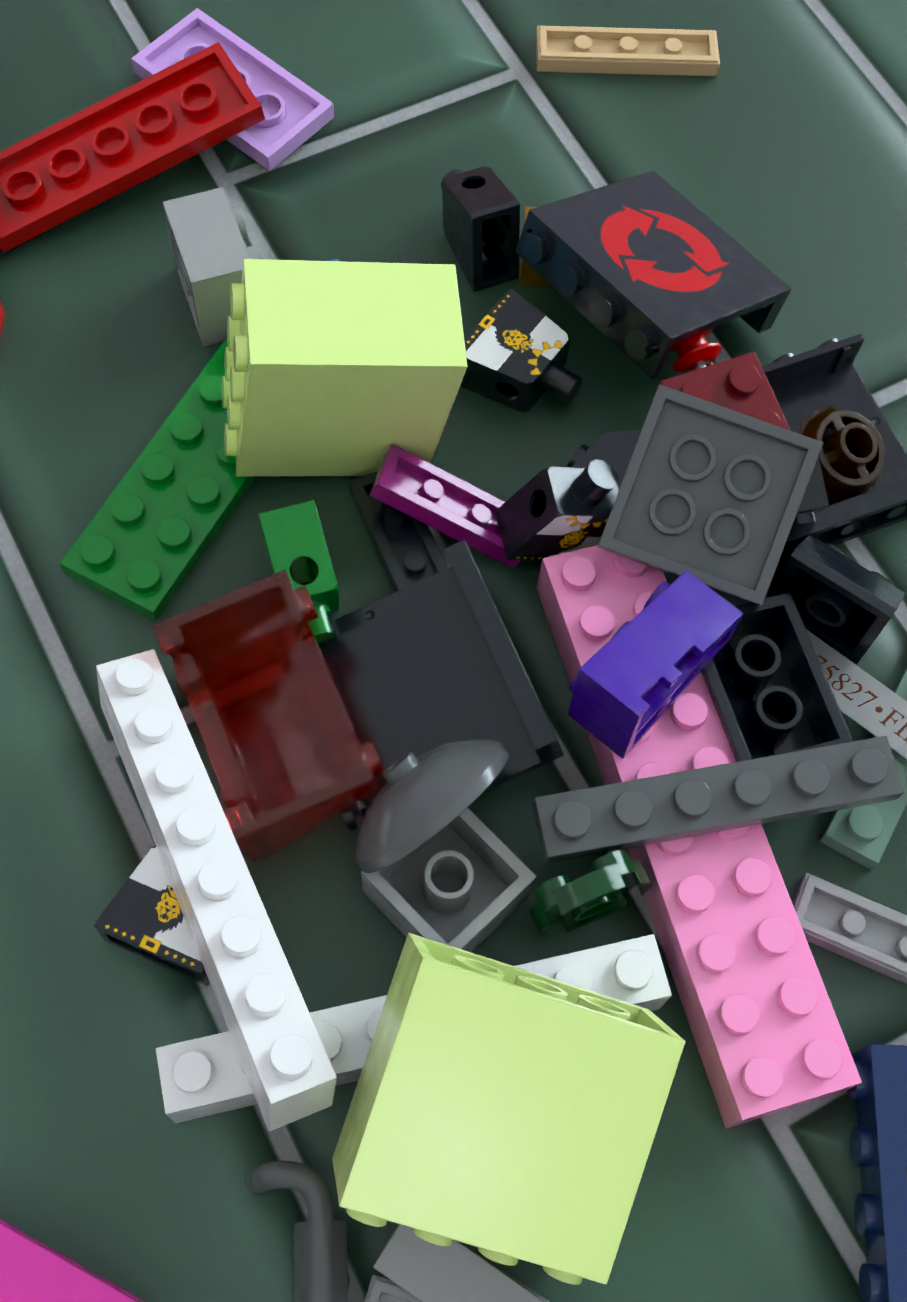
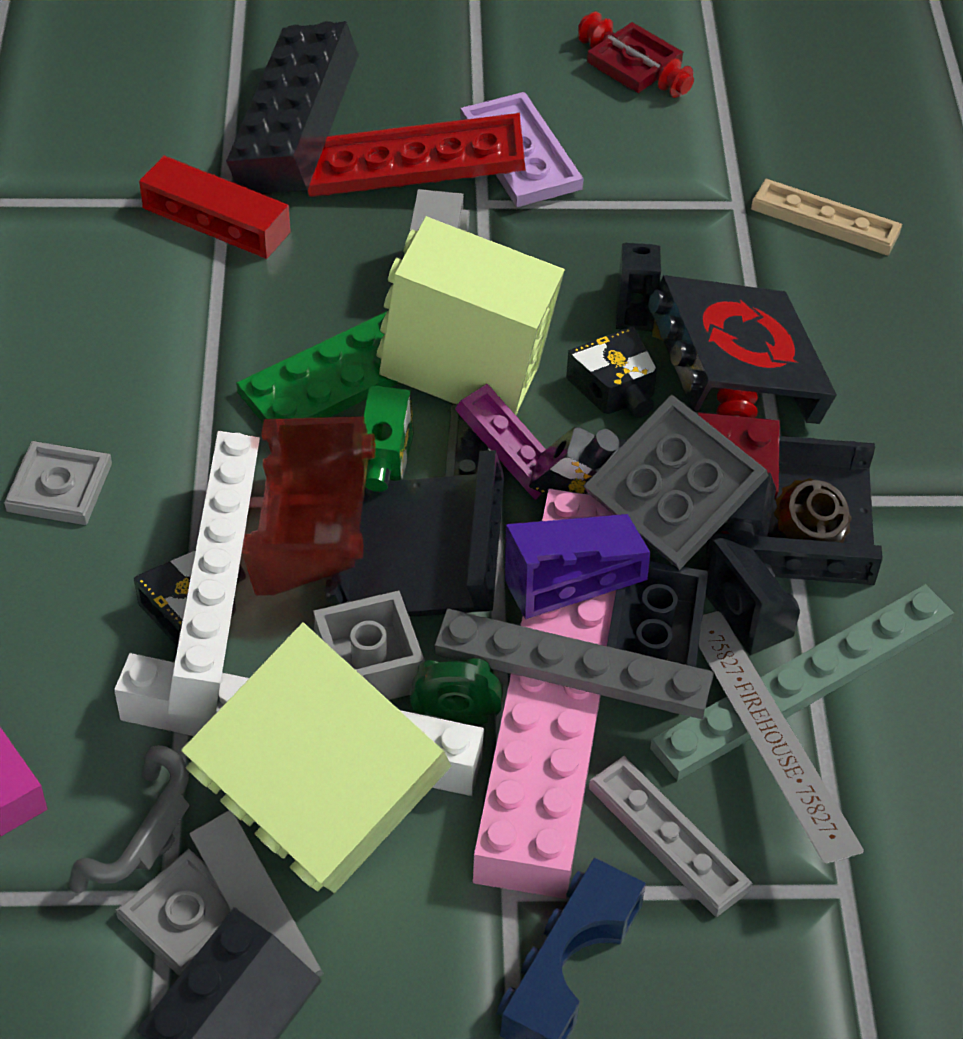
camera: 30 degrees right, 15 degrees down
dark grey dish [355,739,509,873] -> none

